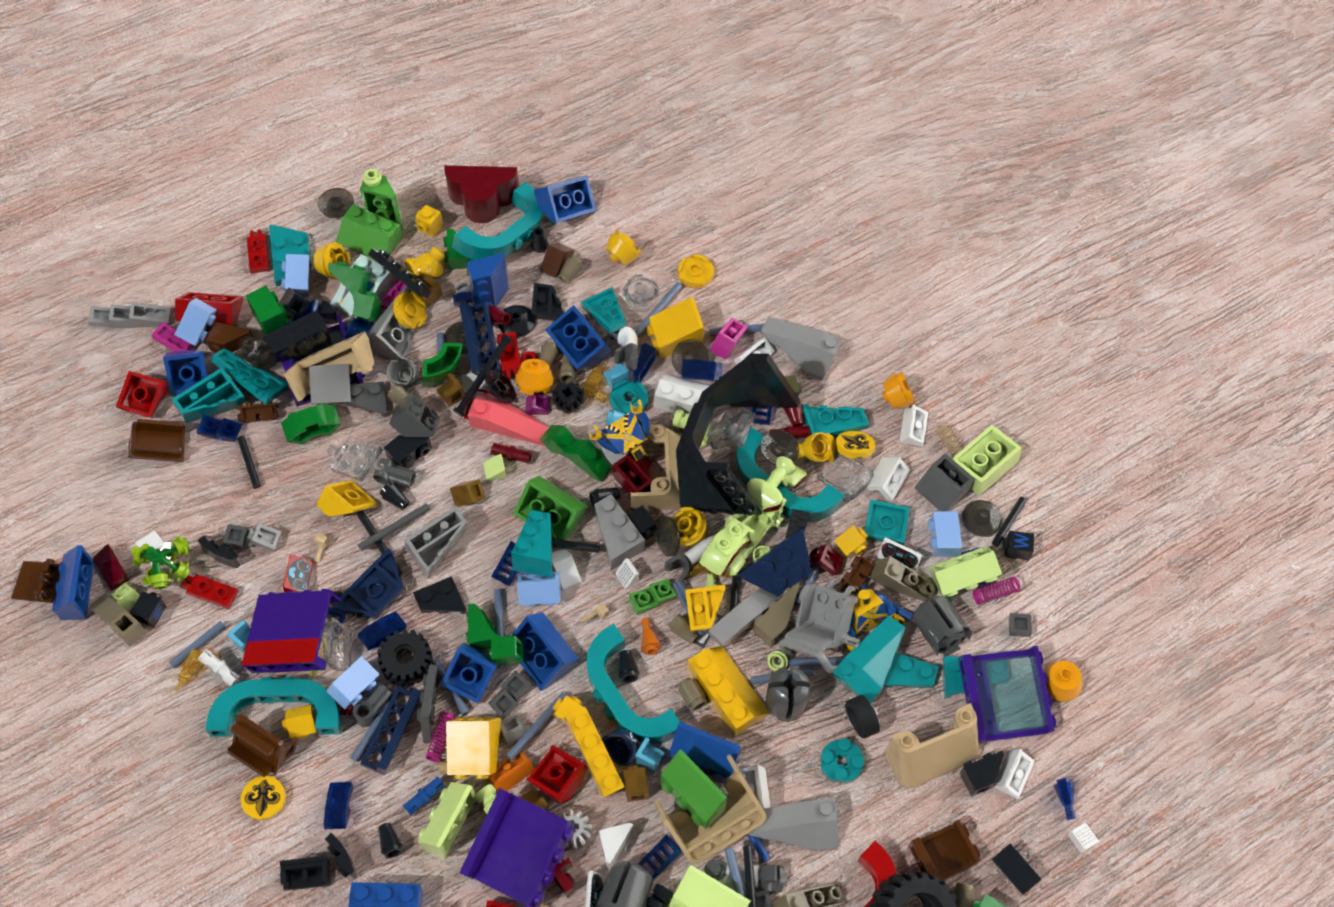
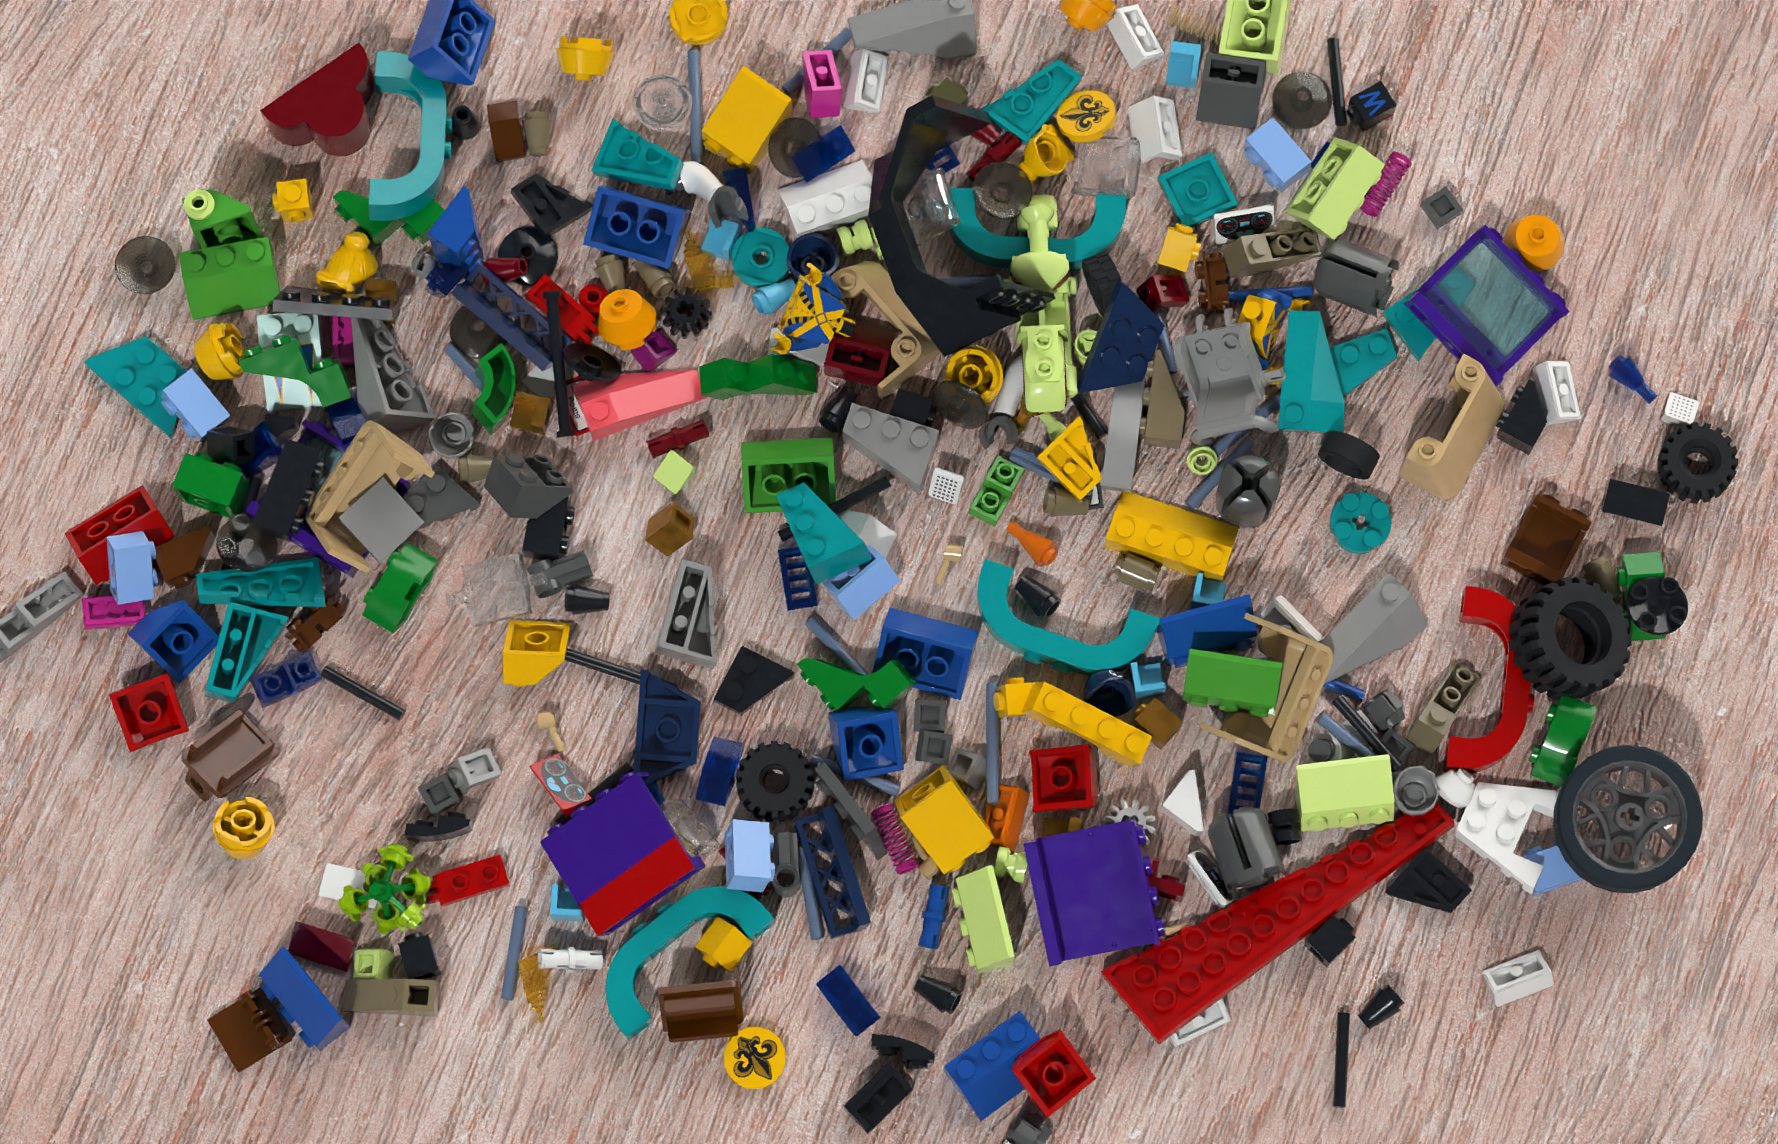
camera: 35 degrees left, 15 degrees up
red hinge [247,229,270,274] -> none
dark grey bar [358,503,430,551] -> none
yellow tile [393,292,427,329] -> none
none -> yellow cone [212,797,275,859]
none -> dark blue helmet [787,233,840,279]
none -> medium azure panel [1166,41,1201,88]
none -> medium azure panel [1190,572,1226,609]
none -> black tyre [1657,422,1738,504]

